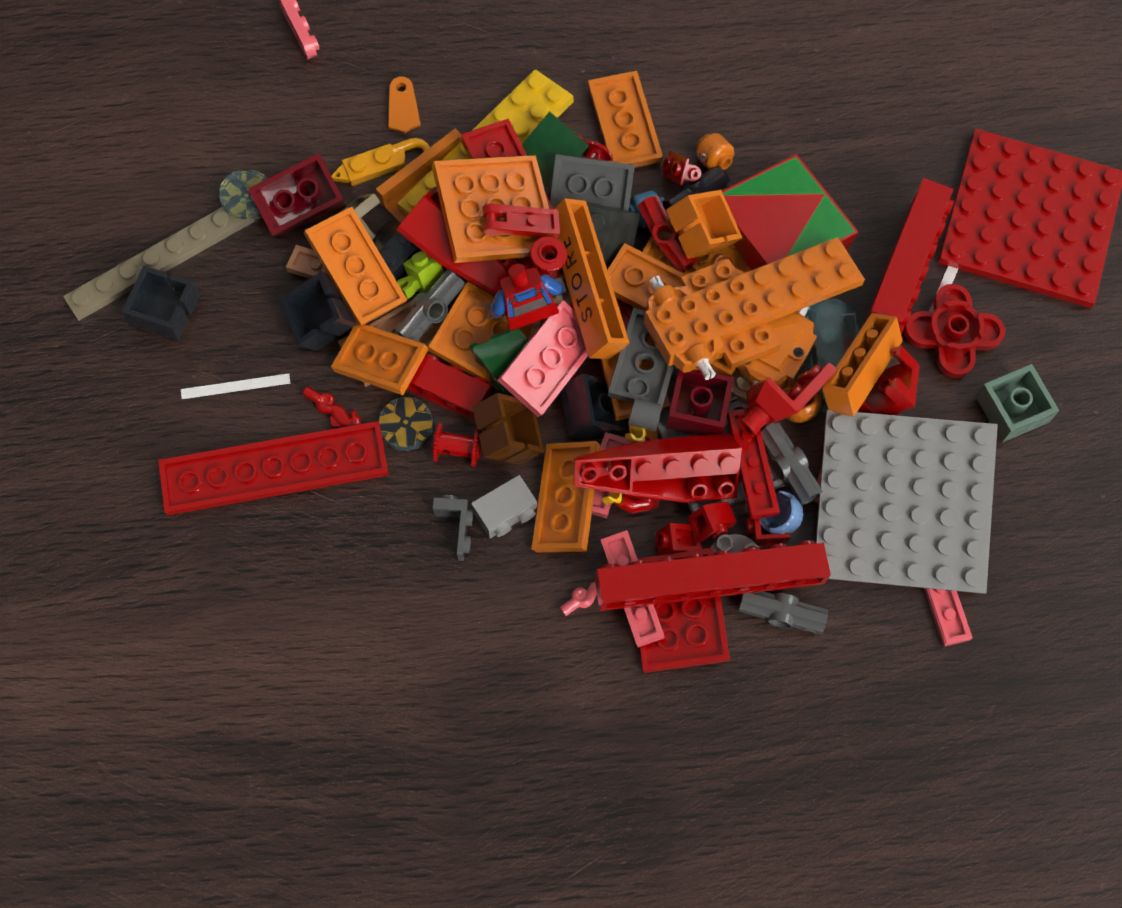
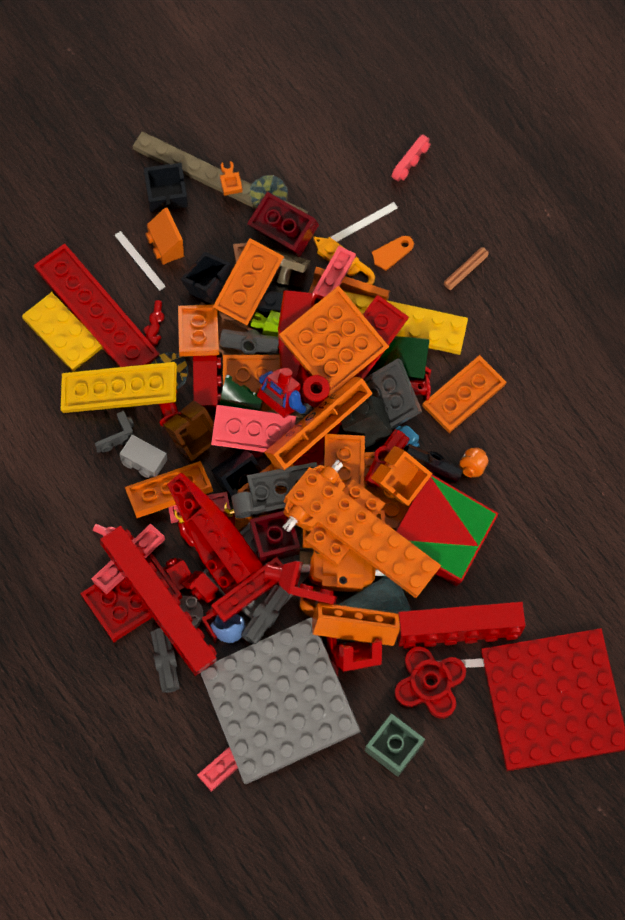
camera: 60 degrees right, 0 degrees up
red plate [482,204,560,238] -> none
red hinge [662,151,701,185] -> none
none -> yellow plate [22,292,102,372]
none -> yellow plate [61,362,177,413]
none -> orange slope [145,208,184,264]
none -> orange plate [220,161,242,196]
none -> coral plate [312,246,356,296]
none -> white sticker [331,202,398,242]
none -> nougat axle [444,247,489,290]

